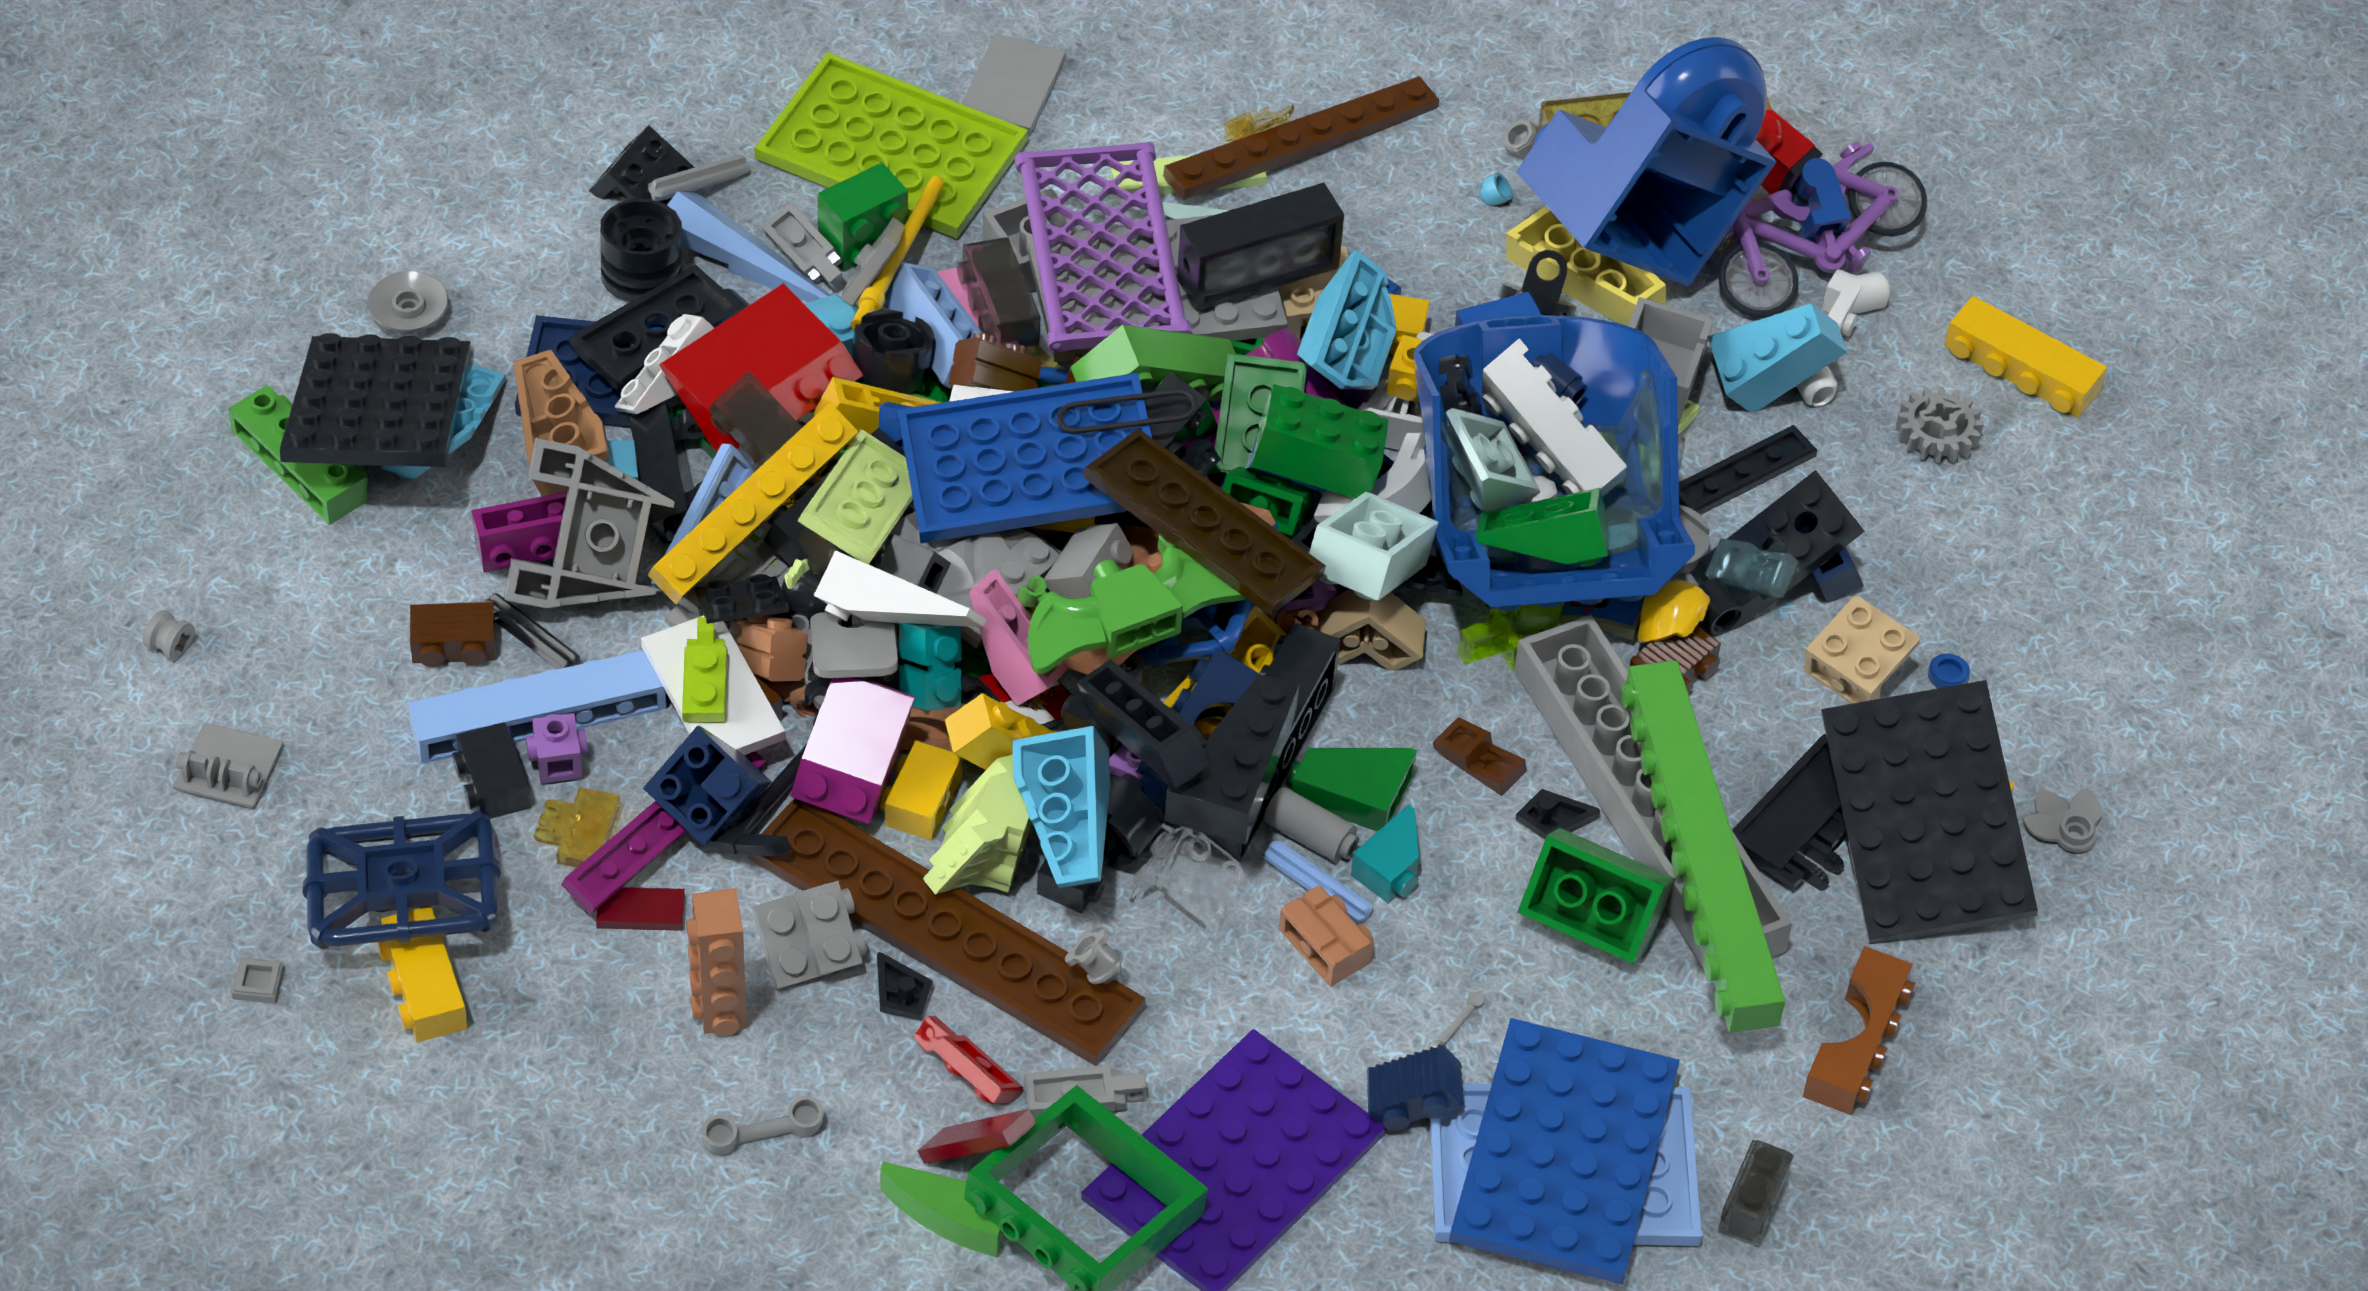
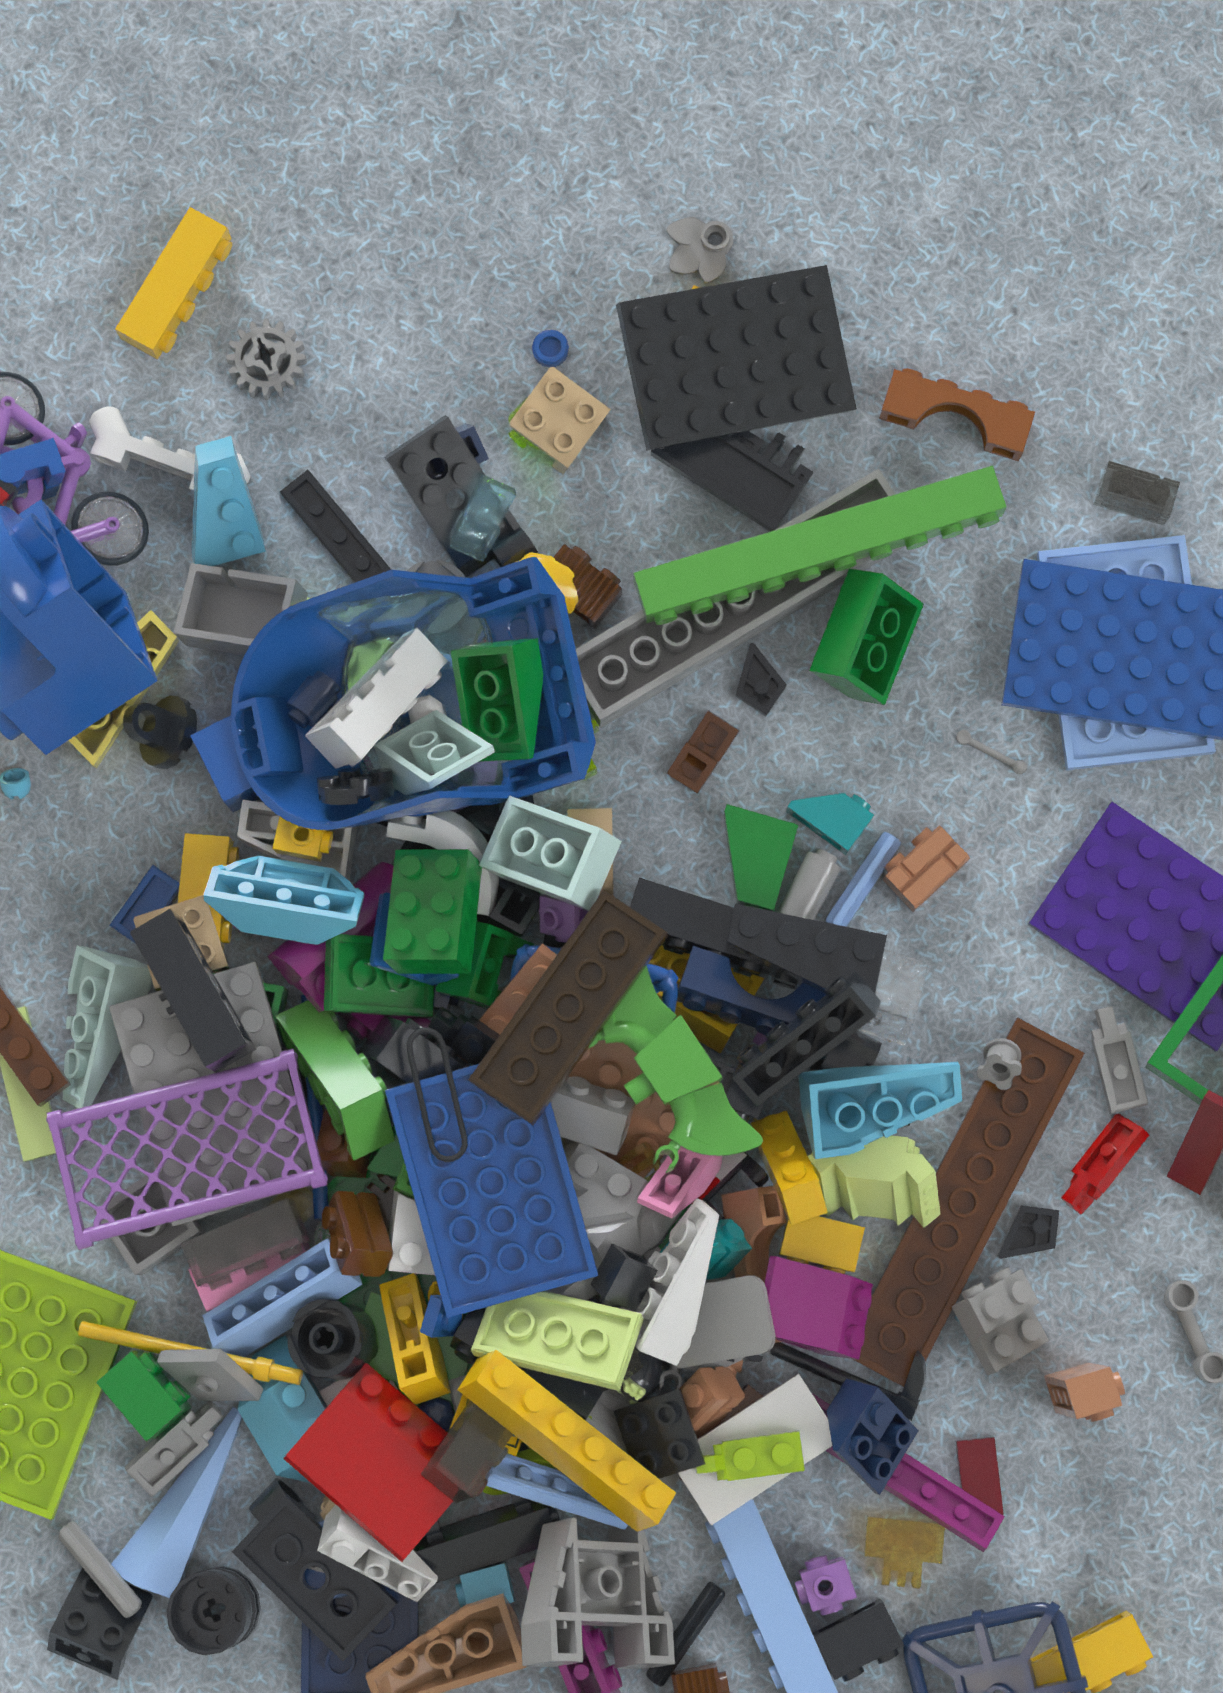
camera: 90 degrees left, 30 degrees up
dark blue brick [1367,1044,1464,1131] -> none

